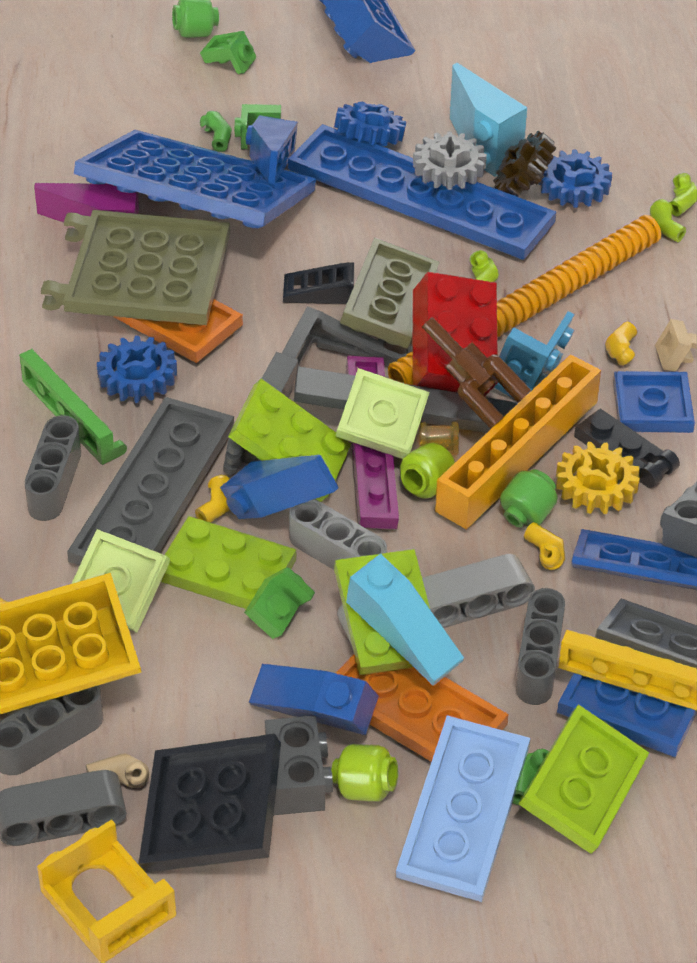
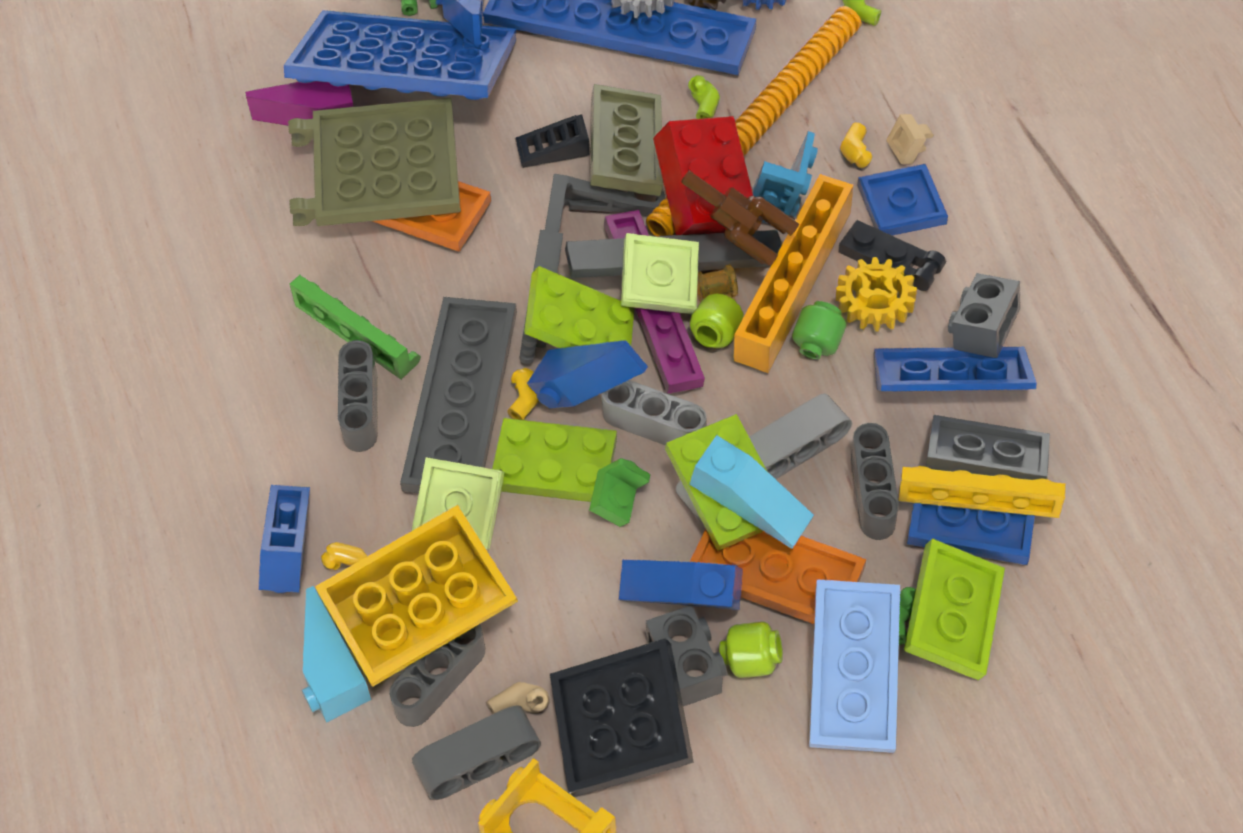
camera: 10 degrees left, 10 degrees up
blue gear [97,335,177,403] -> none
yellow arm [524,522,565,570] -> none

